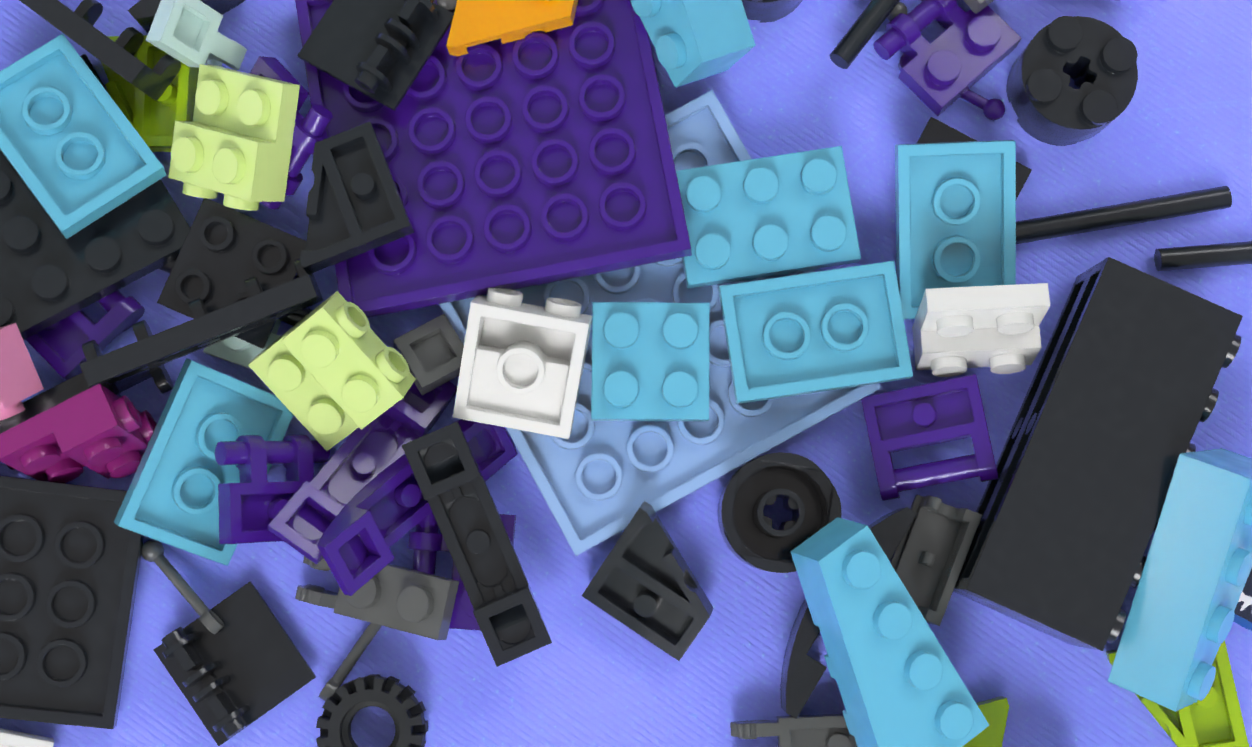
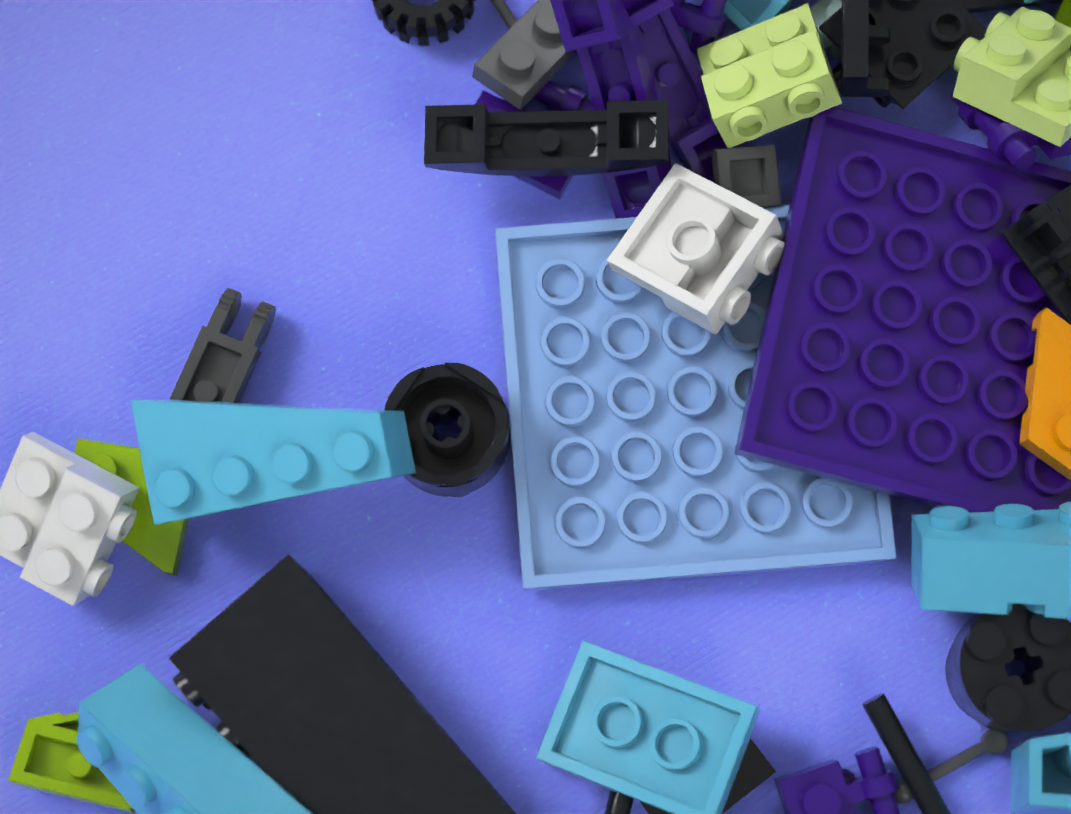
camera: 120 degrees right, 5 degrees down
black wing [300,121,414,274] -> none
black wing [582,501,714,661] -> none
medium azure plate [591,302,710,421] -> none
medium azure plate [676,146,861,289] -> none
medium azure plate [718,261,913,404] -> none
black slope [780,507,917,719] -> none
dark purple plate [861,374,999,501] -> none
dark grey hinge [890,494,982,626] -> none
white plate [912,283,1050,377] -> none

